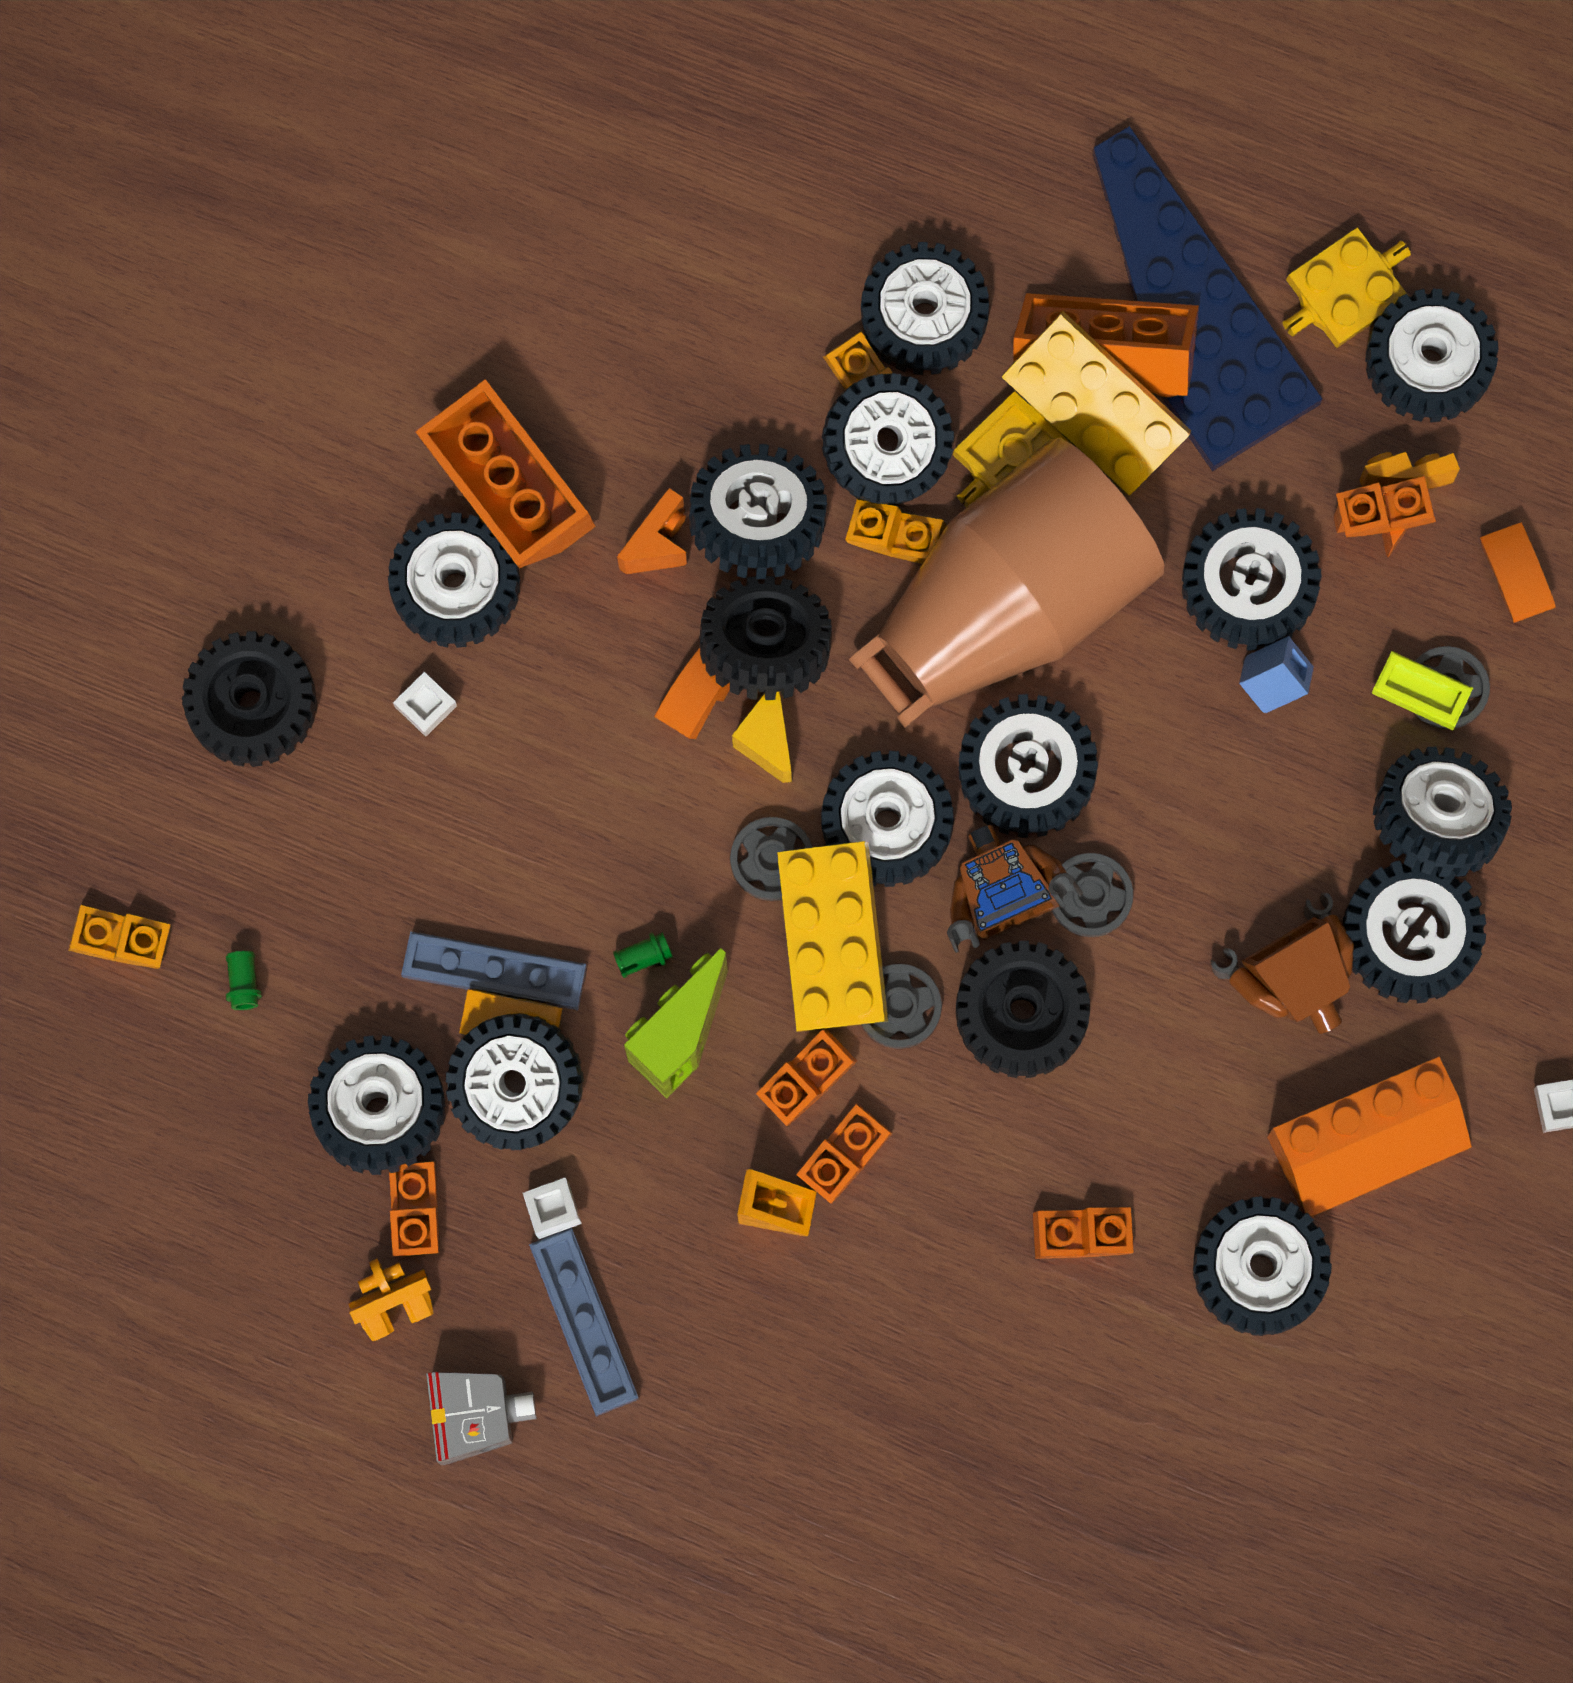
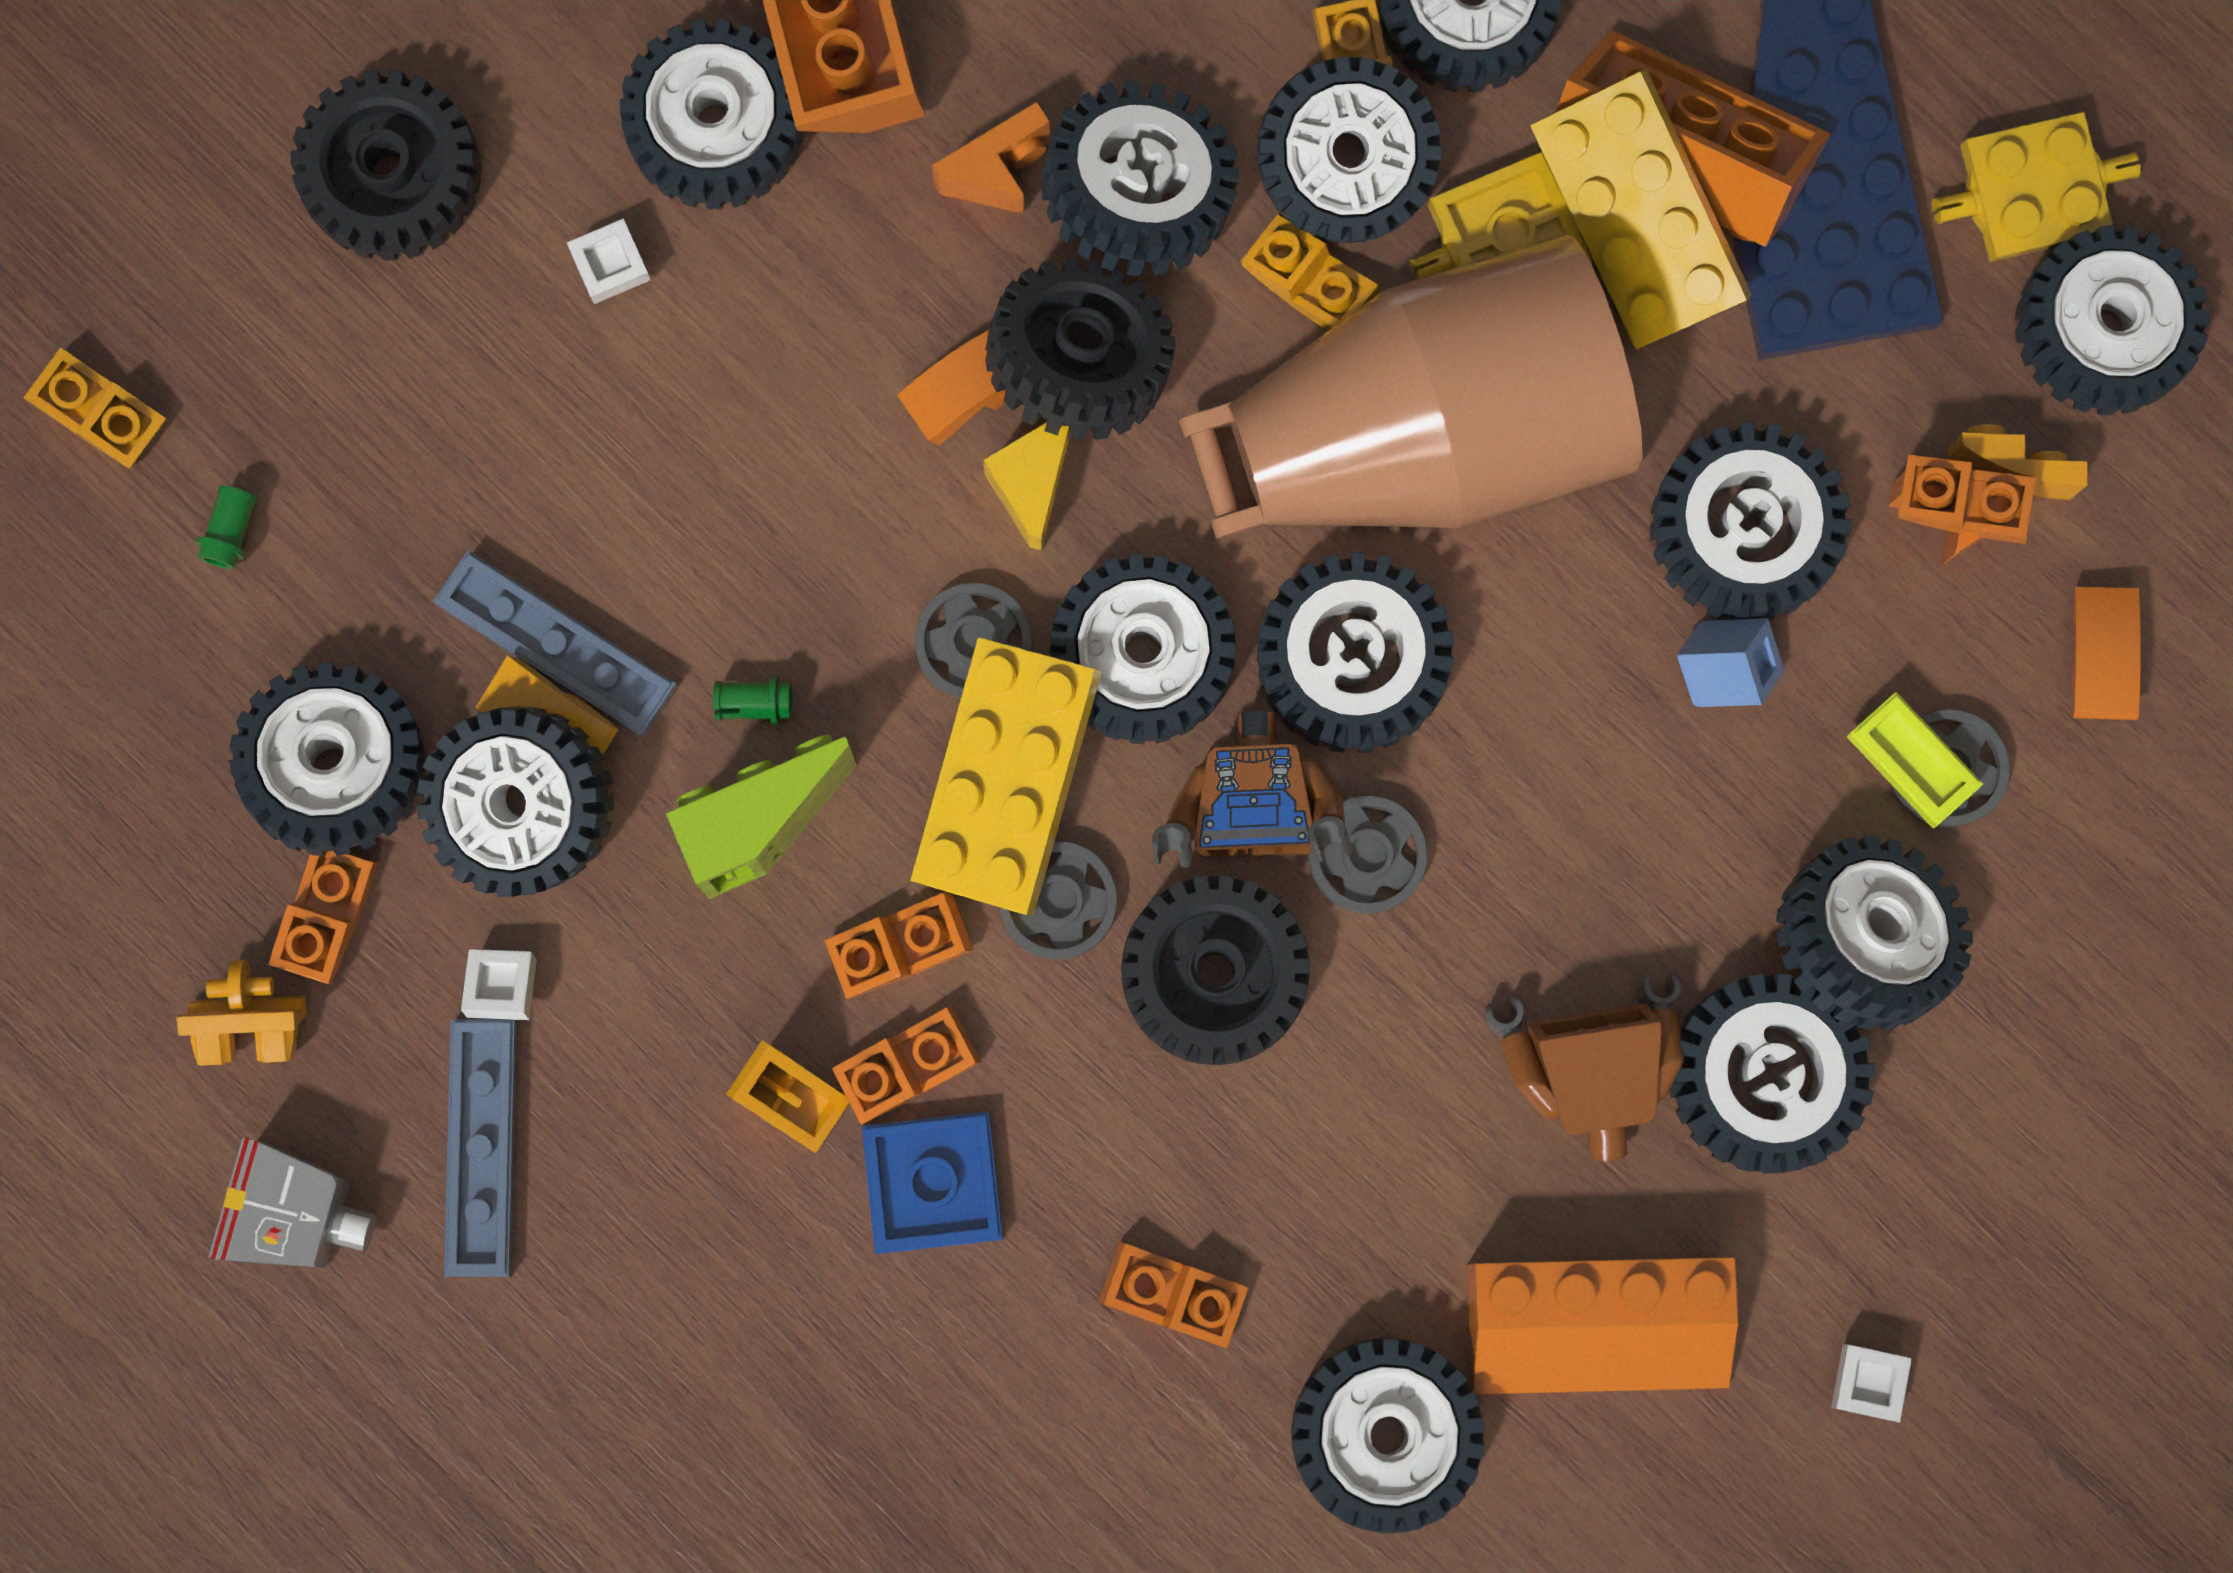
camera: 15 degrees right, 5 degrees up
none -> blue tile [862,1112,1003,1255]

